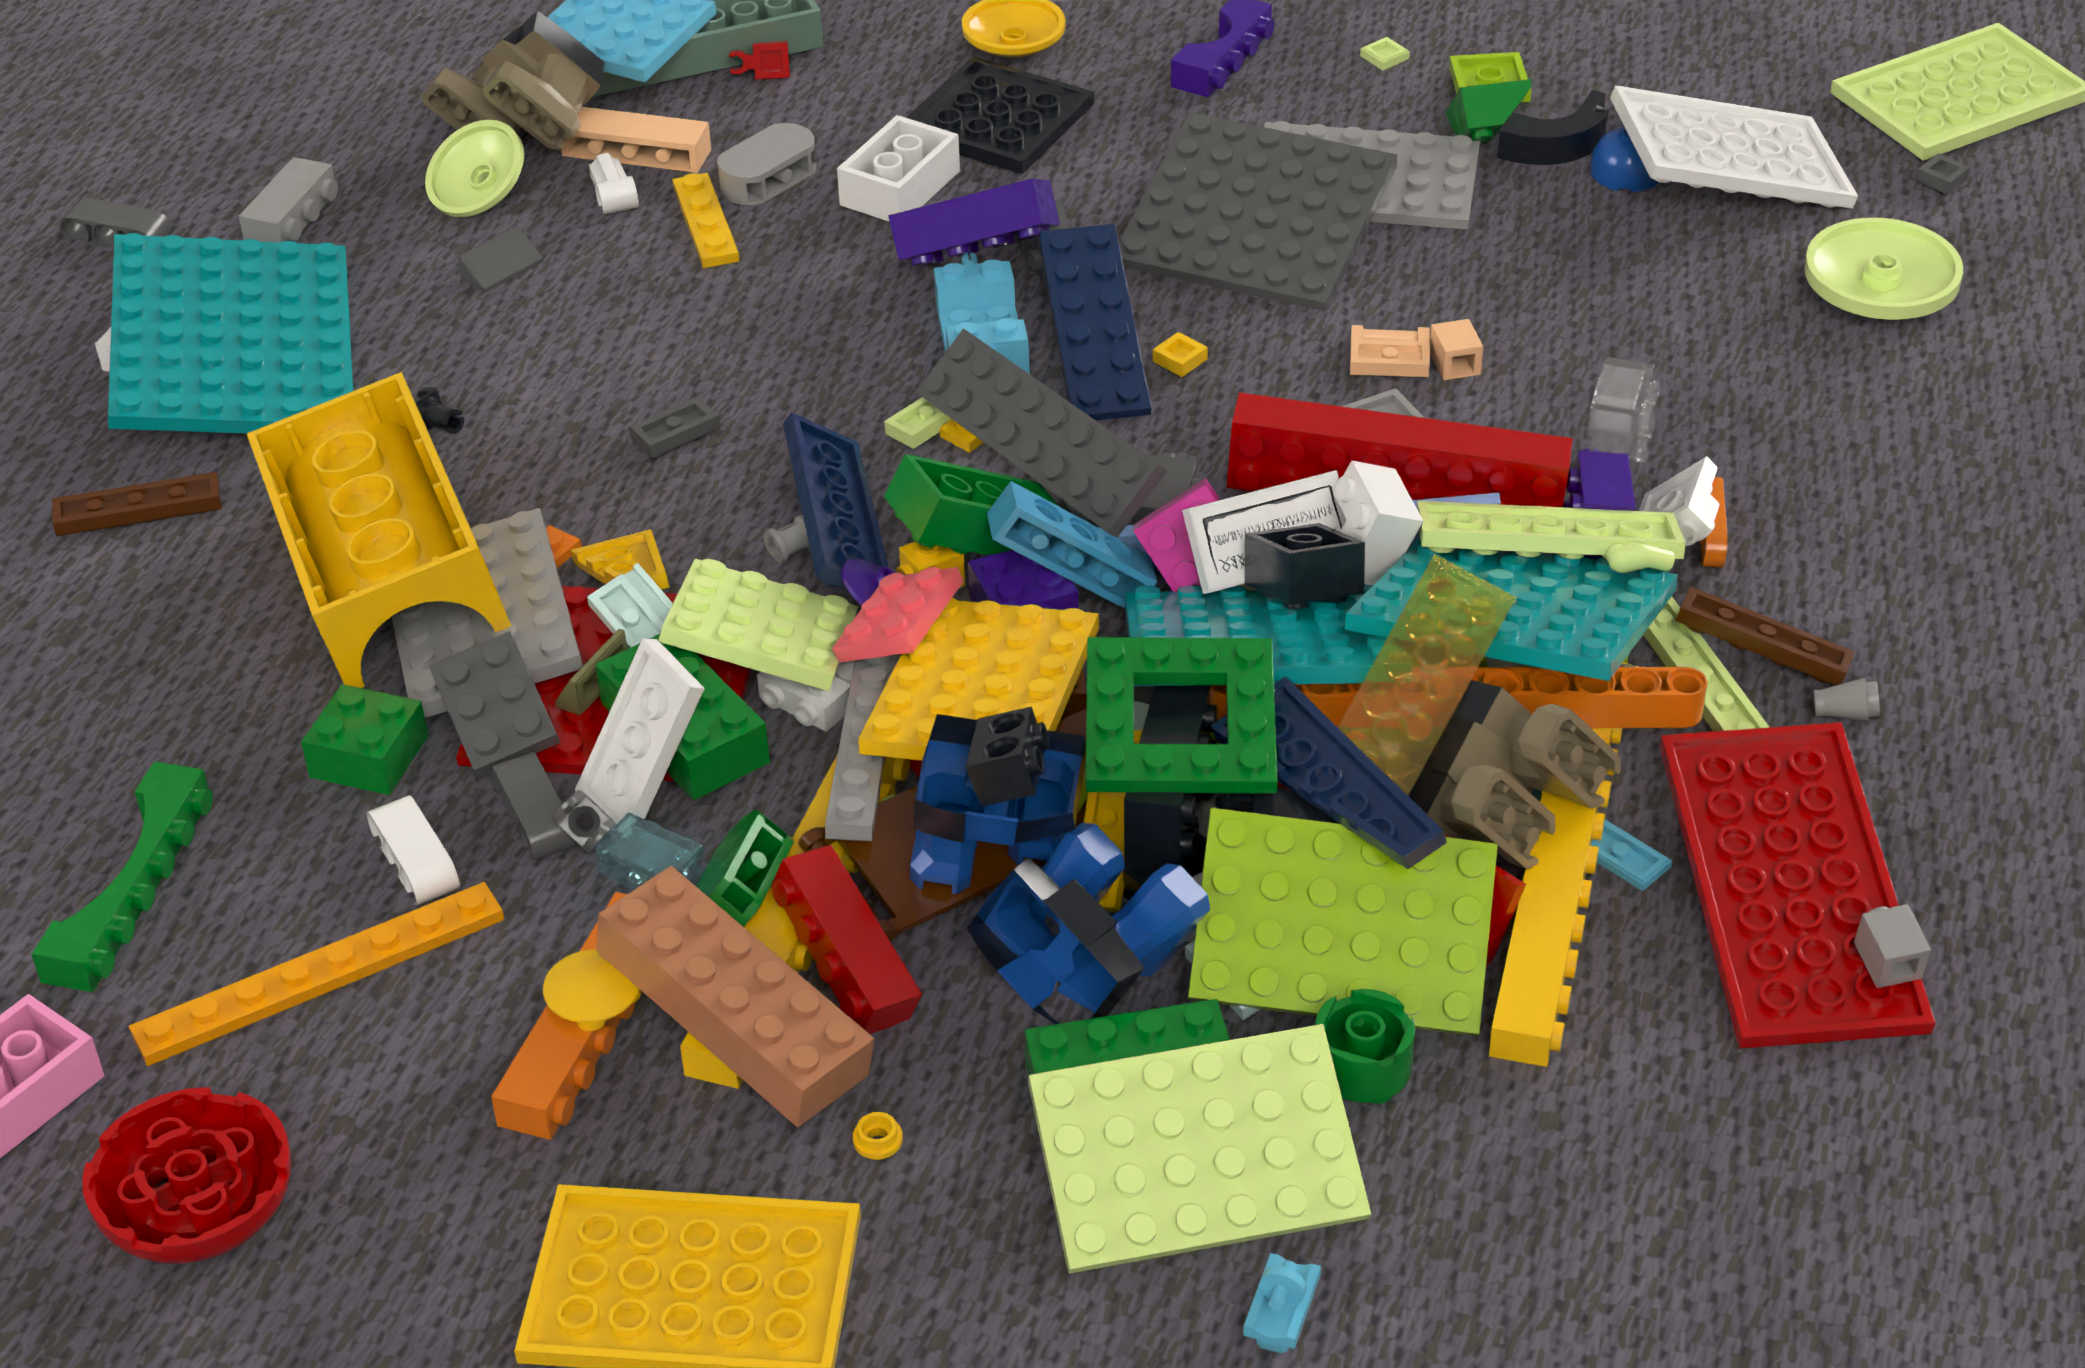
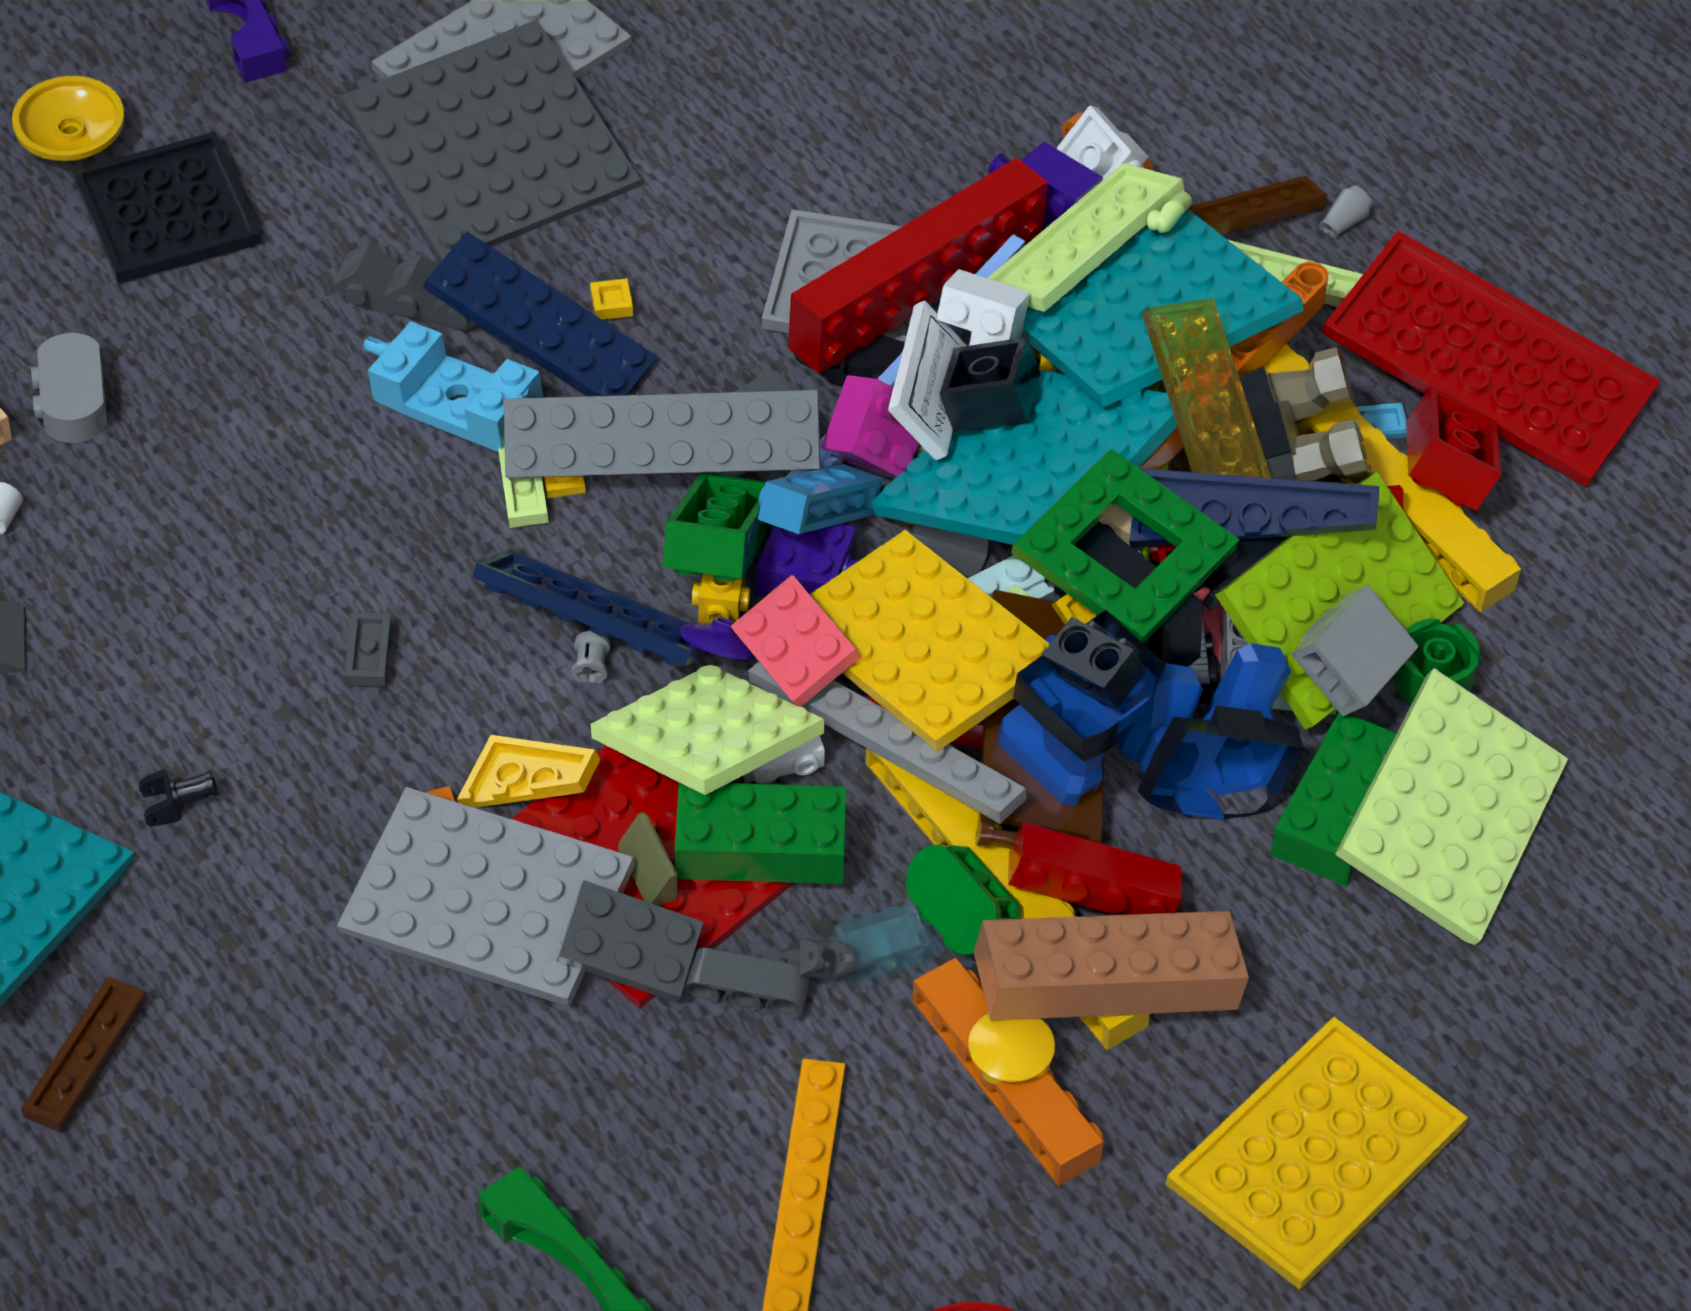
camera: 55 degrees left, 10 degrees up
yellow piece [247,372,511,688] -> none
green brick [301,684,428,795] -> none
white beam [366,795,460,906] -> none
white plate [575,638,704,841] -> none
light aqua plate [587,563,673,648] -> none
yellow plate [672,173,740,268] -> none
white brick [837,115,960,221] -> none
yellow plate [853,1112,903,1160] -> none
dark purple brick [888,178,1060,266] -> none
medium azure hips [1243,1253,1321,1353] -> none
light nougat plate [1350,325,1430,377] -> none
light nougat brick [1430,319,1483,380] -> none
clear brick [1587,357,1660,474] -> none
light grey brick [1854,904,1931,988] -> none
none -> light grey brick [1291,585,1419,716]
none -> red brick [1406,386,1502,511]

